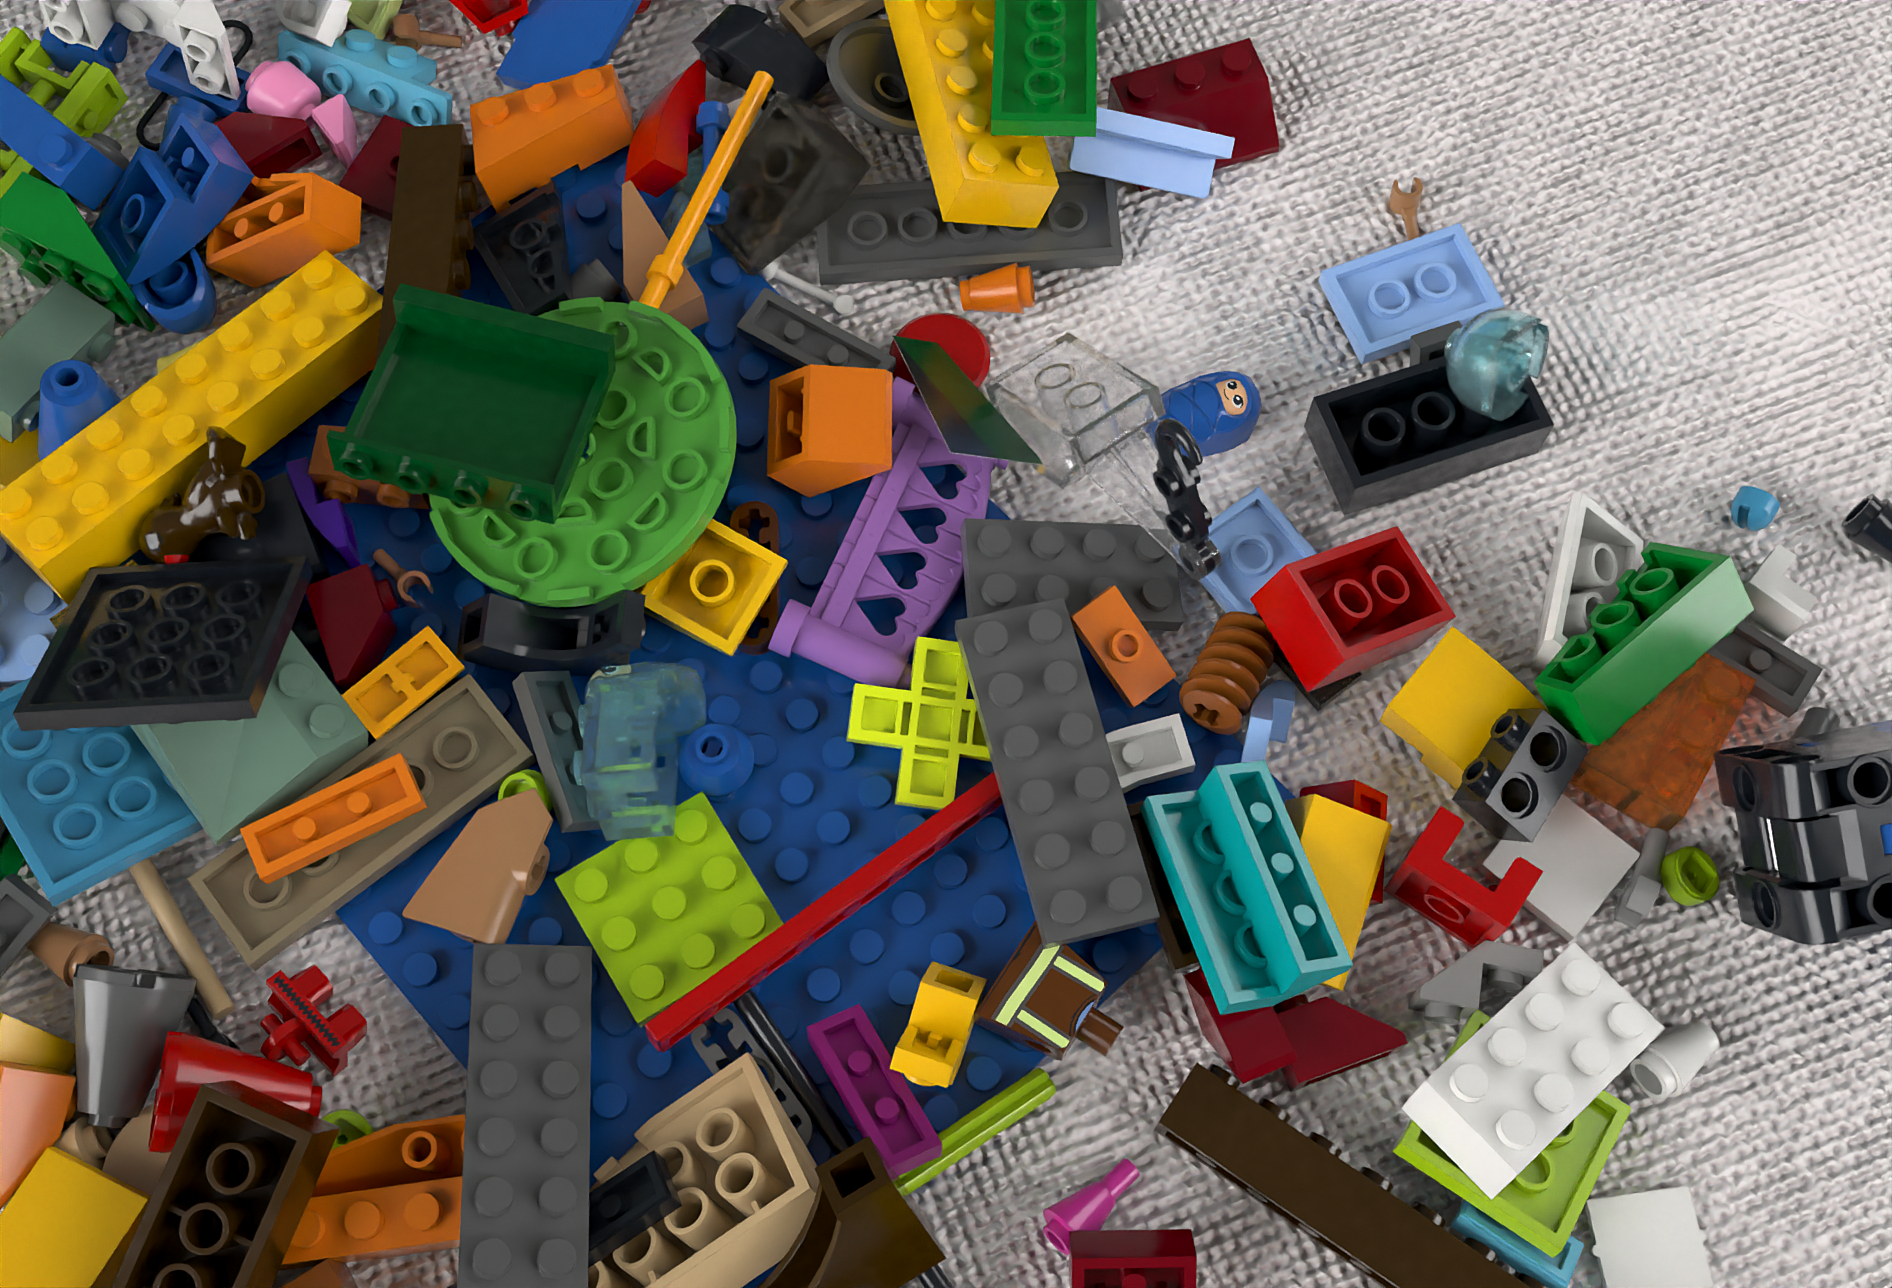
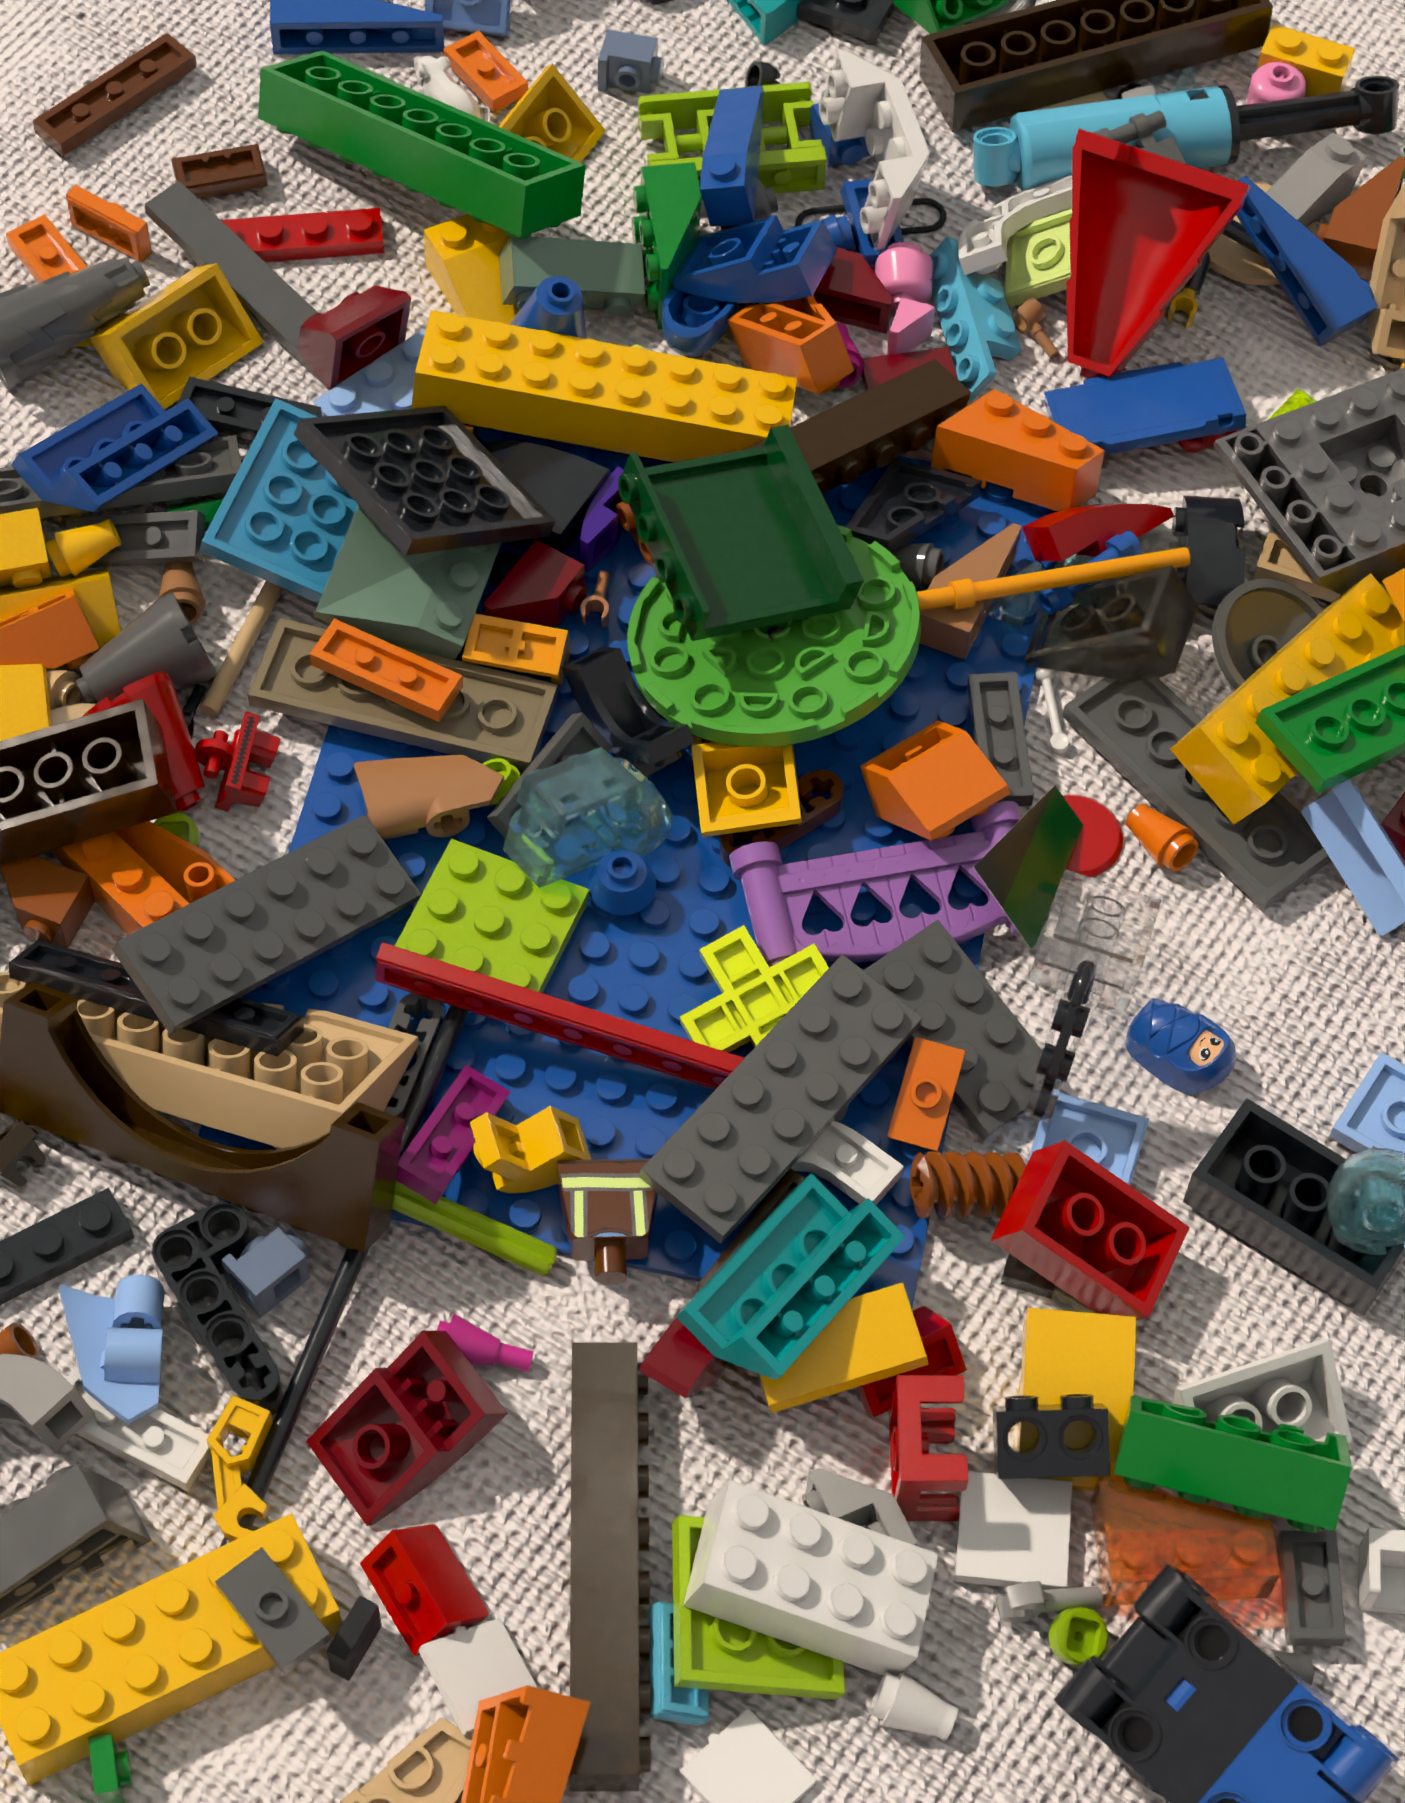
camera: 50 degrees right, 10 degrees down
dark brown animal [139,426,265,564] -> none
light blue slope [1241,680,1295,763] -> none
dark red slope [1273,994,1408,1092] -> none

